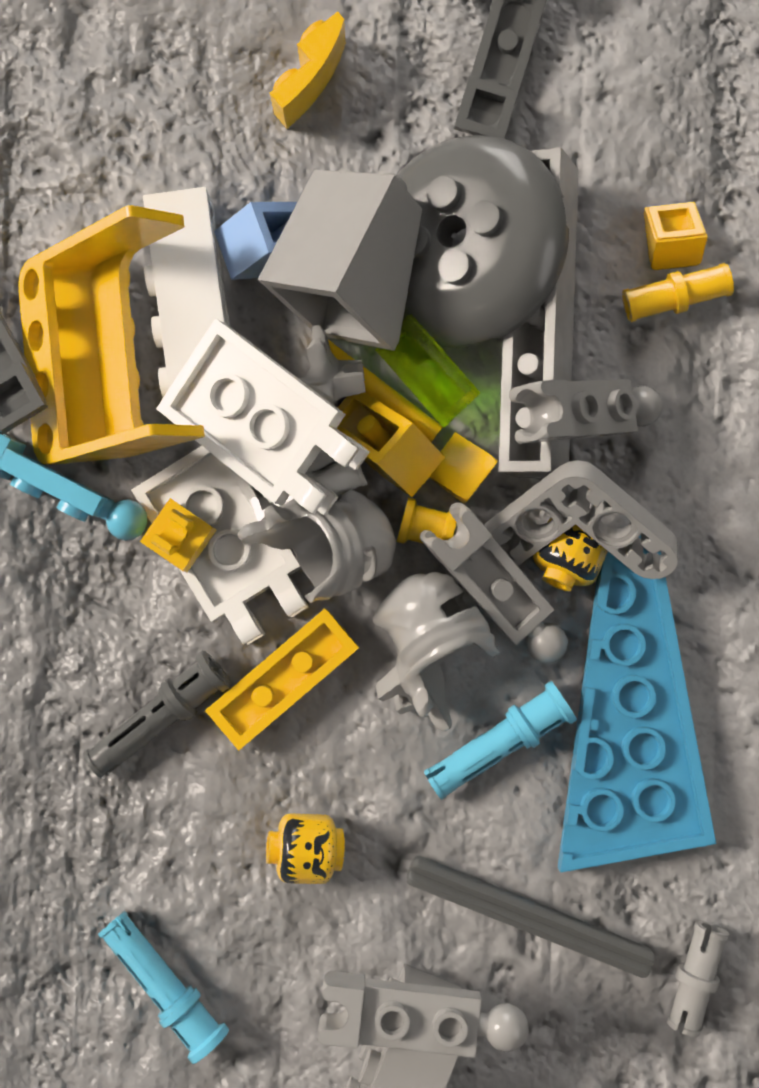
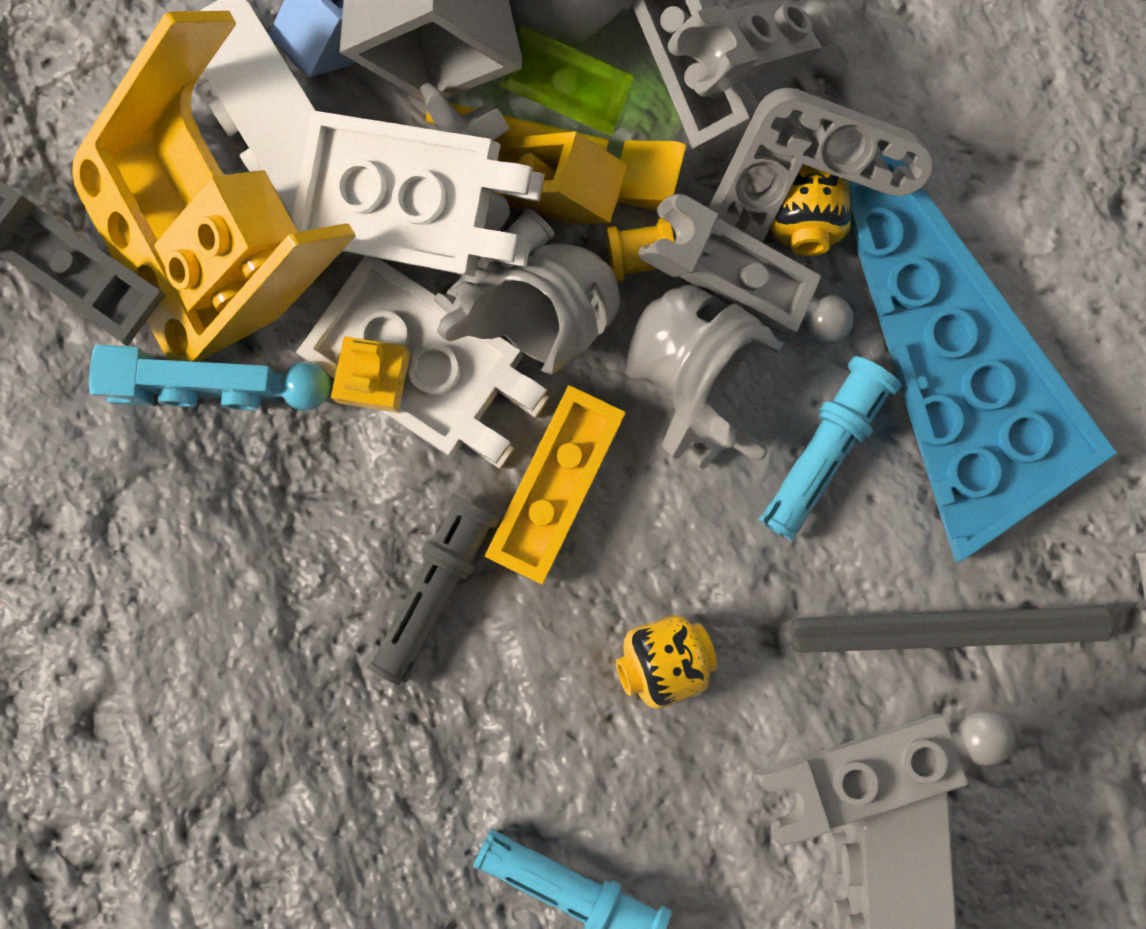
camera: 20 degrees left, 5 degrees down
none -> yellow brick [154,170,297,312]

